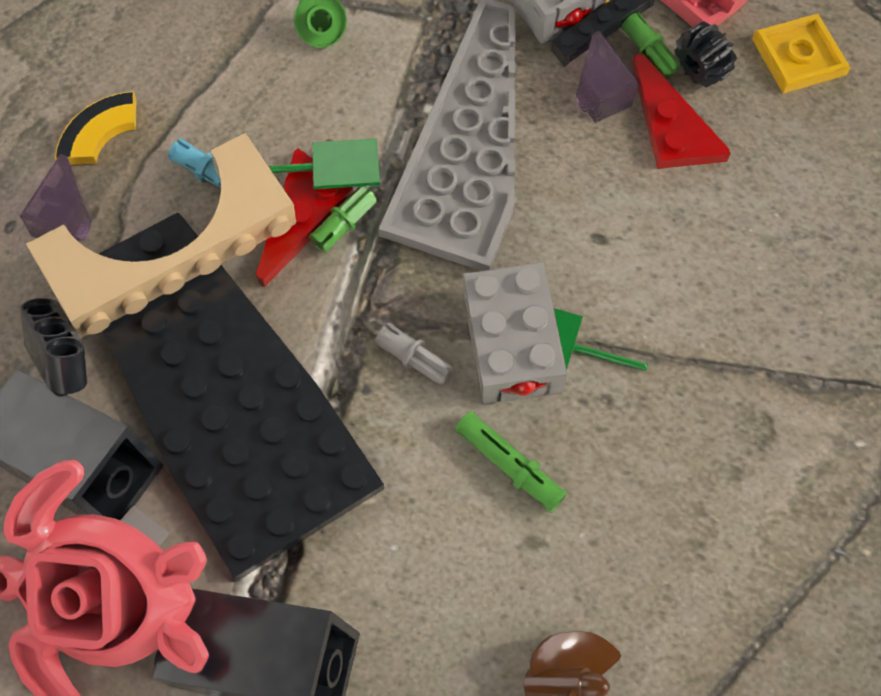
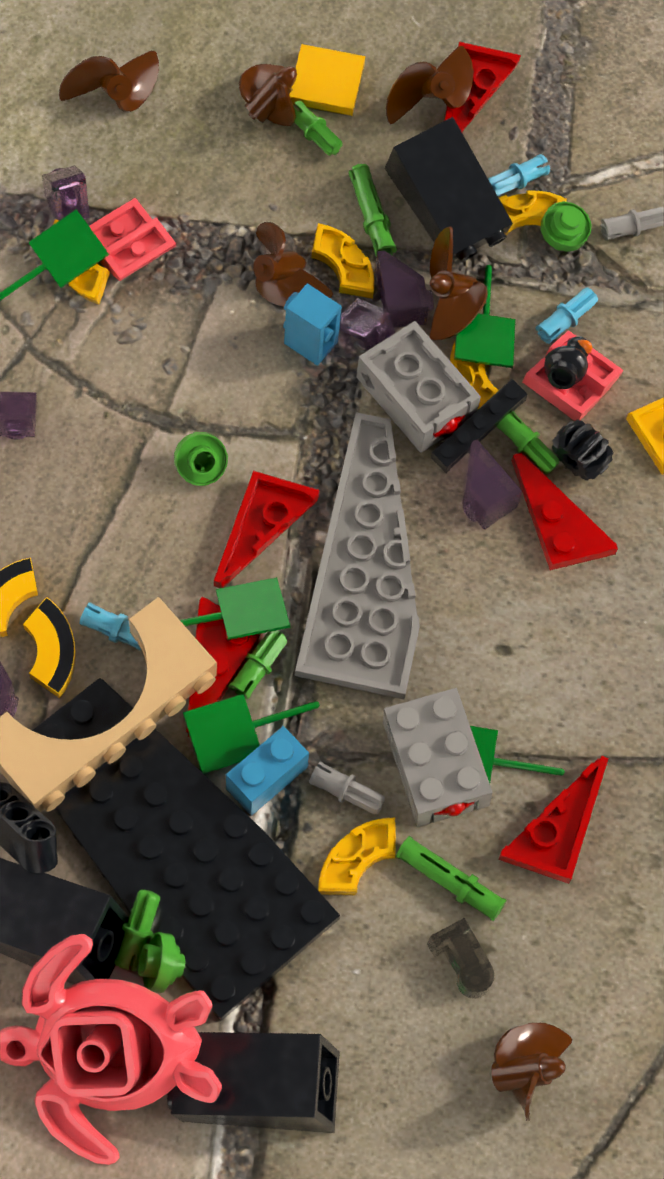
camera: 10 degrees left, 0 degrees up
none -> tile [23,597,76,699]
none -> bright green axle [114,890,160,971]
none -> bright green plate [138,932,185,993]
none -> green piece [183,694,320,774]
none -> red wing [214,471,320,588]
none -> dark azure brick [226,726,309,816]
none -> yellow tile [318,817,396,895]
none -> clear smoke leg [427,918,494,999]
none -> red wing [498,756,609,884]

